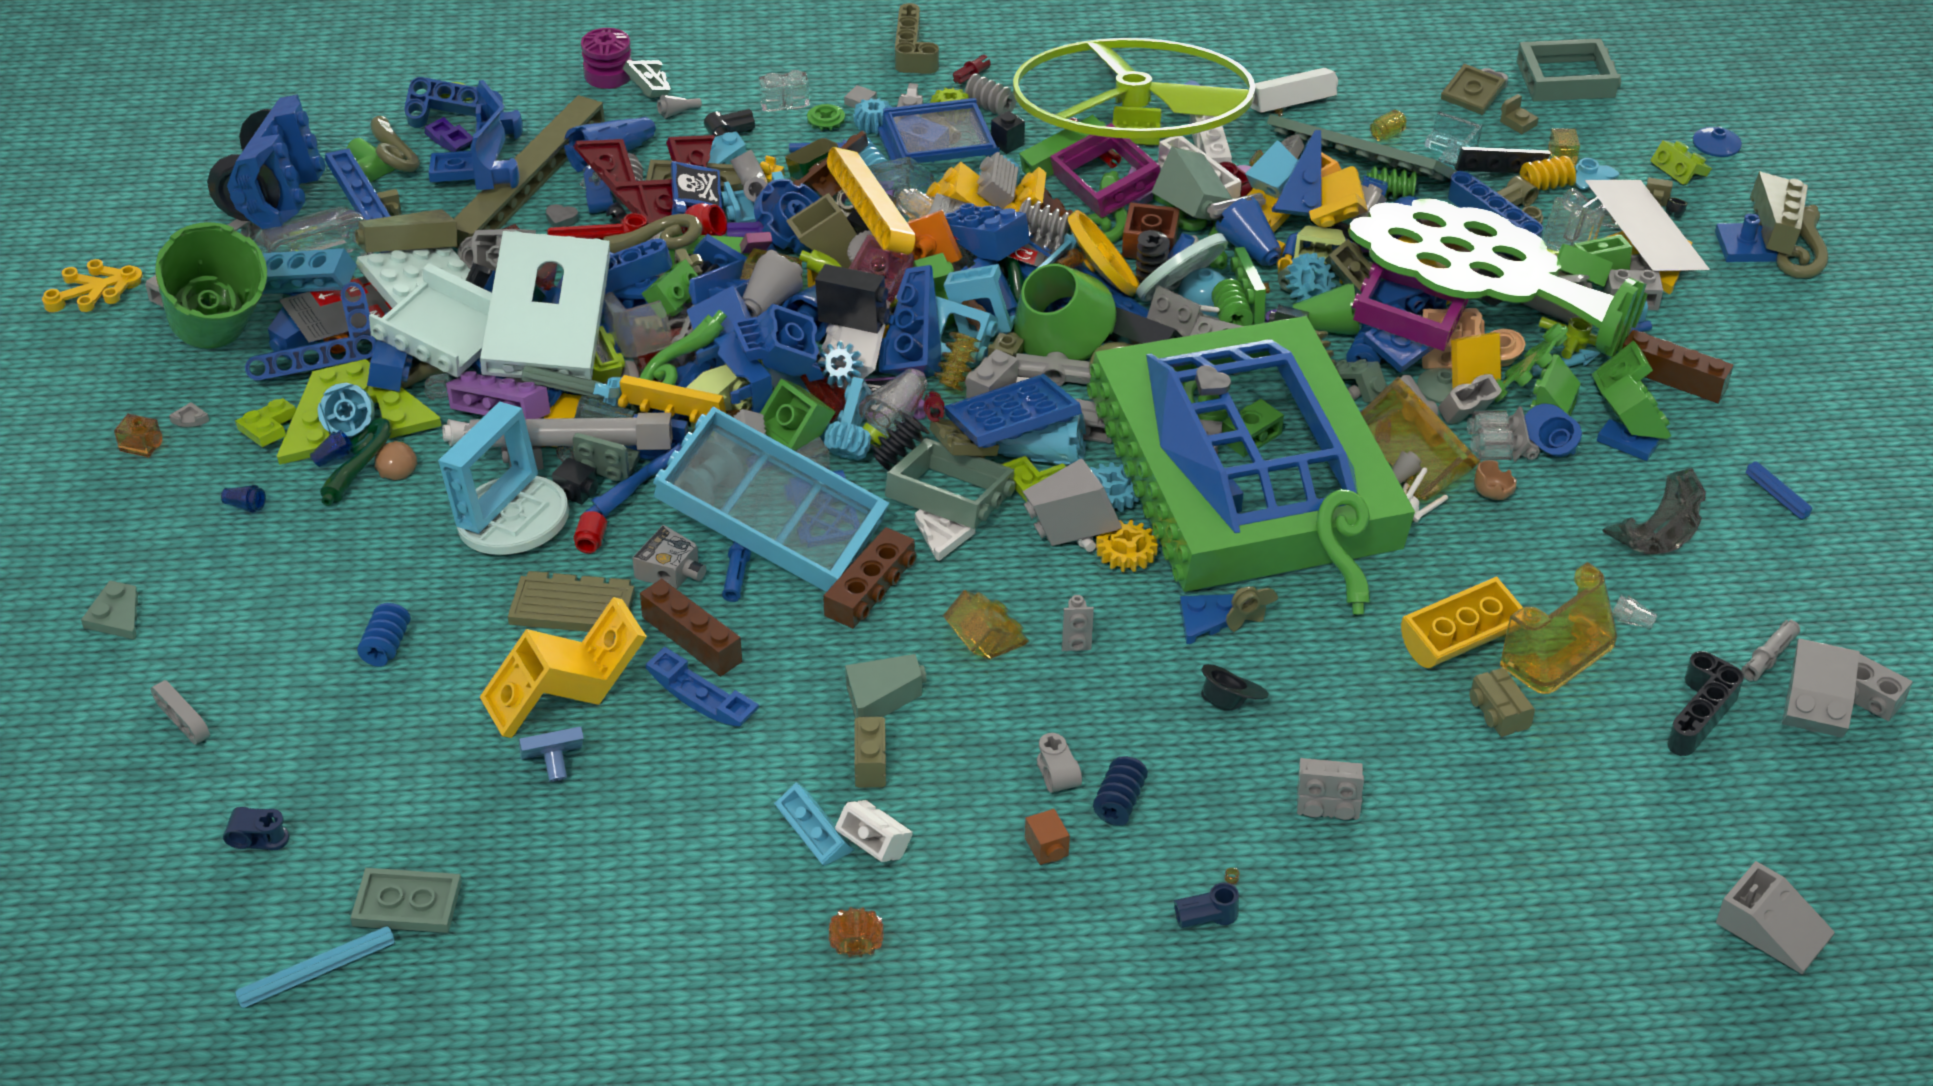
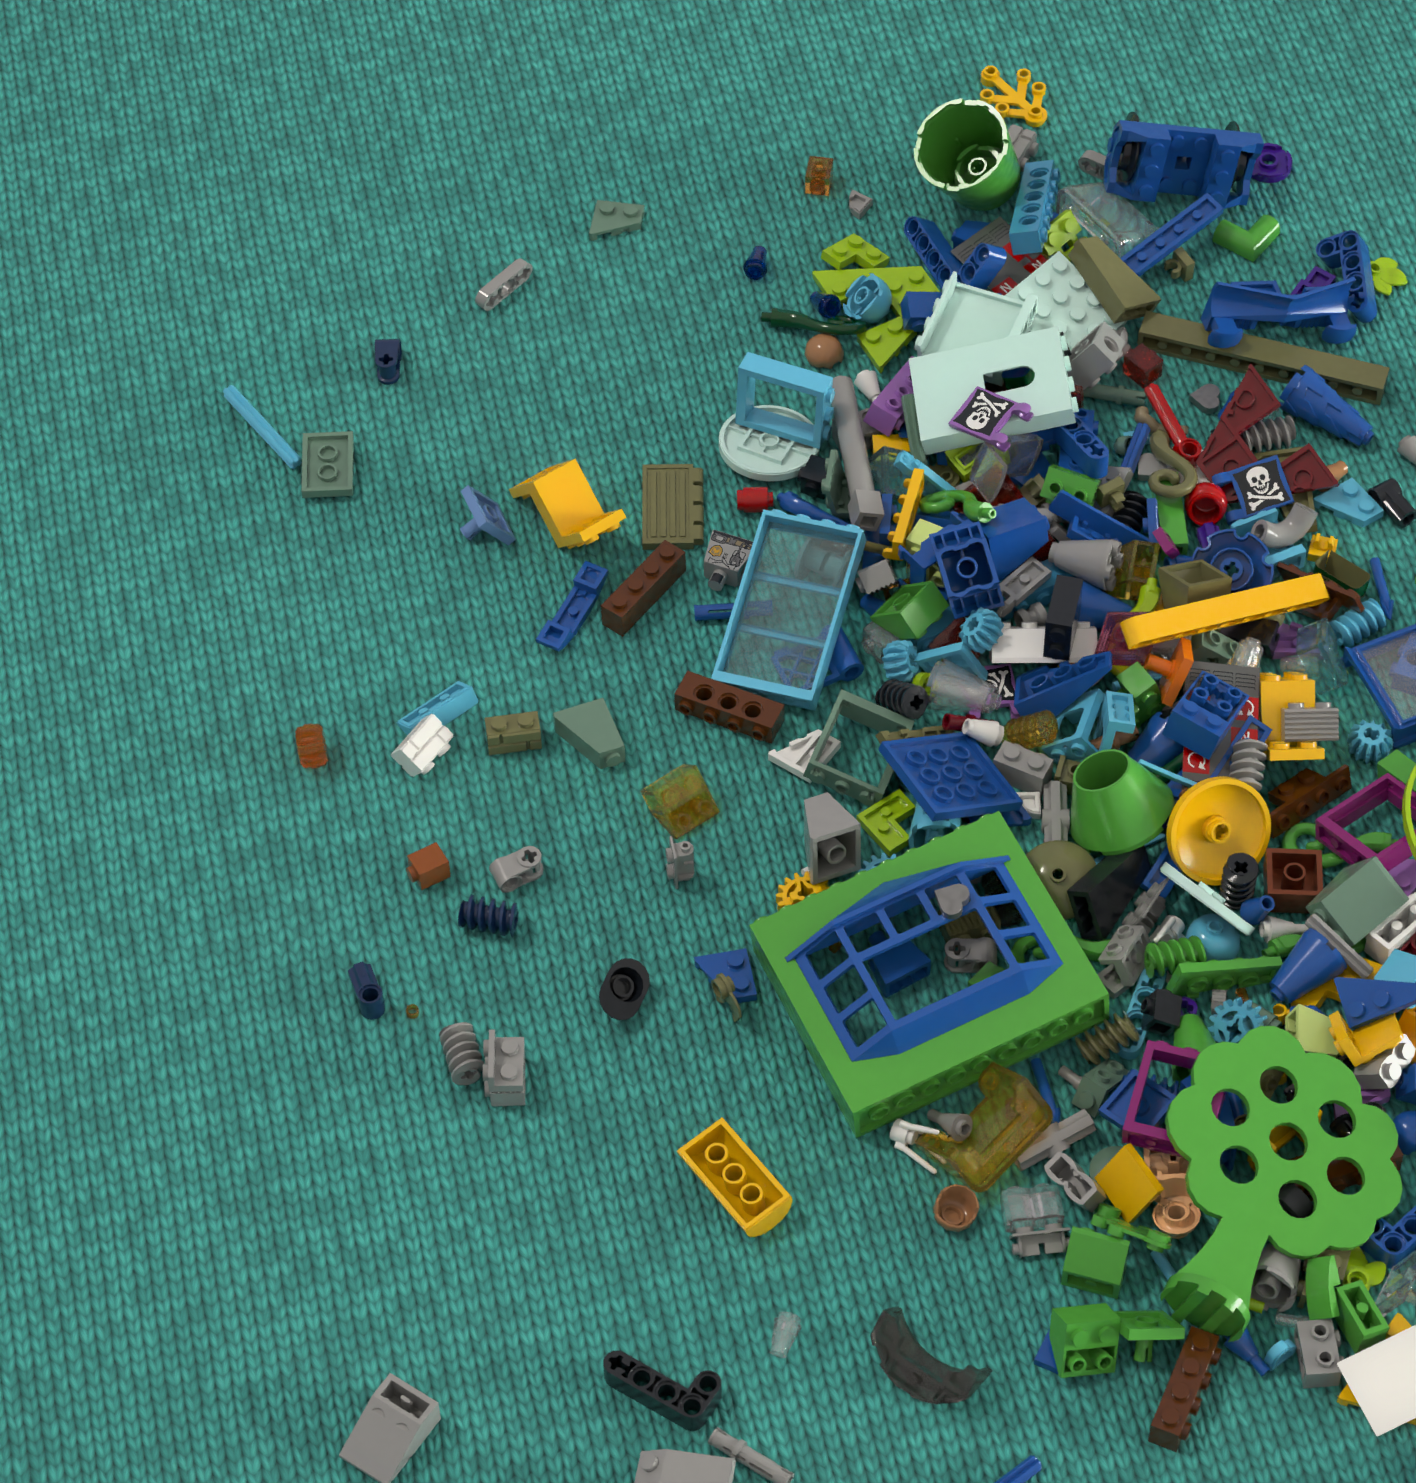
camera: 85 degrees right, 10 degrees up
blue piece [357,603,411,667] -> none
olive plant [370,116,420,172] -> none
bright green plant [1316,489,1370,615] -> none
olive brick [1469,667,1535,737] -> none
clear yellow windscreen [1500,562,1617,694] -> none
blue piece [1525,403,1582,457] -> none
none -> light grey piece [439,1022,484,1085]
none -> flag [948,386,1034,452]
none -> white cone [962,718,1004,747]
none -> light grey axle [1211,989,1227,1014]

